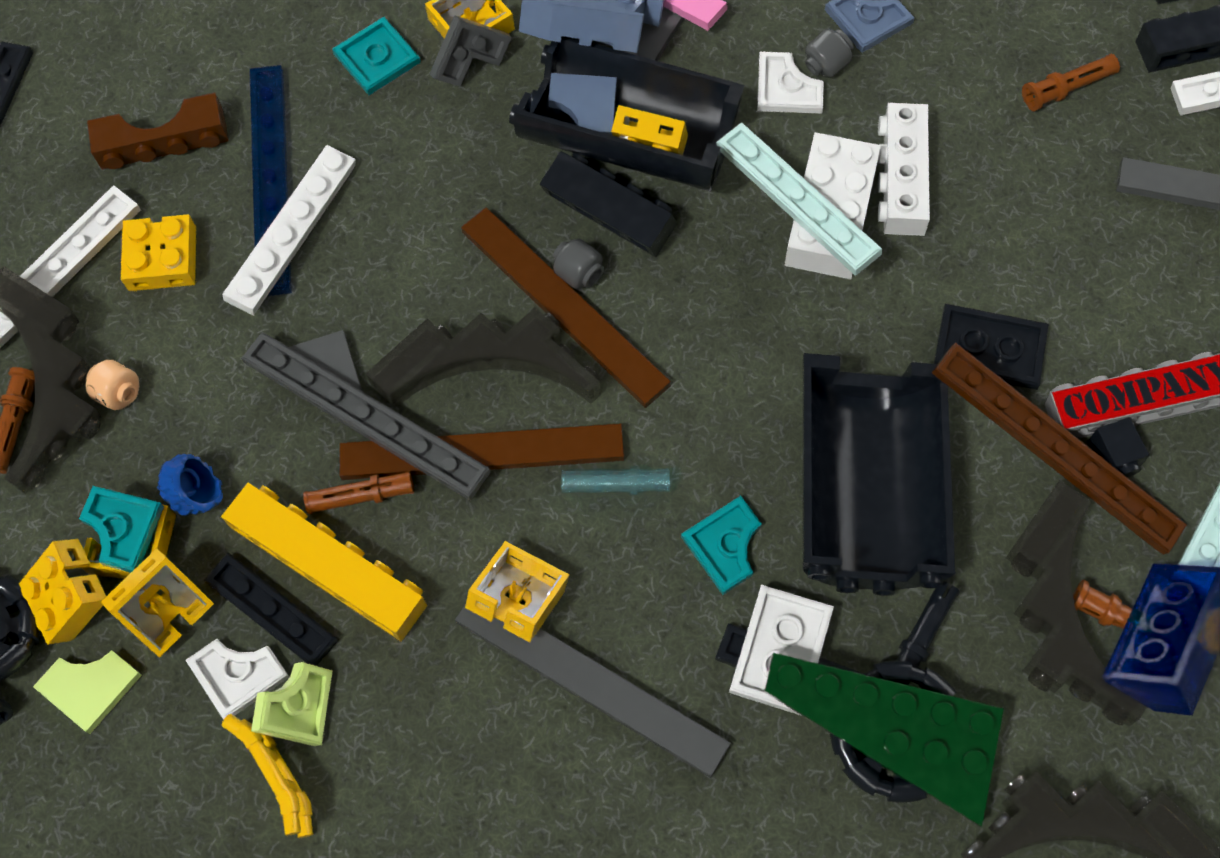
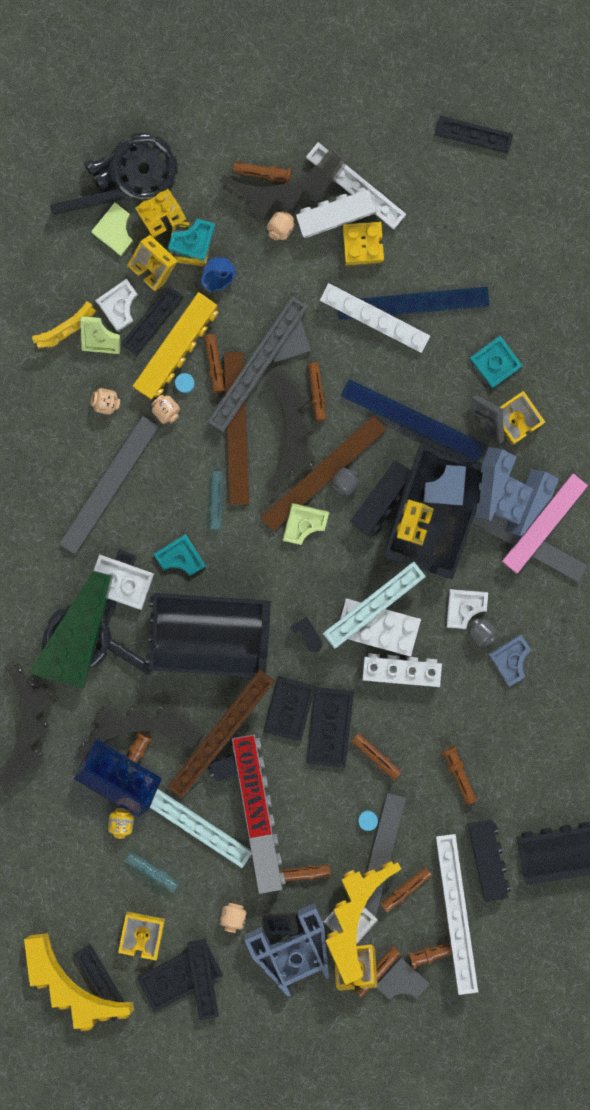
camera: 85 degrees right, 20 degrees up
reddish brown arch [87,93,229,169] -> none
yellow piece [465,541,570,642] -> none
none -> black tile [50,189,127,215]
none -> light nougat head [90,388,120,415]
none -> light nougat head [152,395,180,424]
none -> medium azure tile [175,373,195,393]
none -> yellowish green tile [282,503,329,545]
none -> black leg [291,617,323,652]
none -> white brick [296,188,377,238]
none -> dark orange pin [307,362,327,421]
none -> black tile [307,687,354,768]
none -> clear blue tile [340,379,486,461]
none -> dark orange pin [351,733,402,780]
none -> medium azure tile [358,811,378,831]

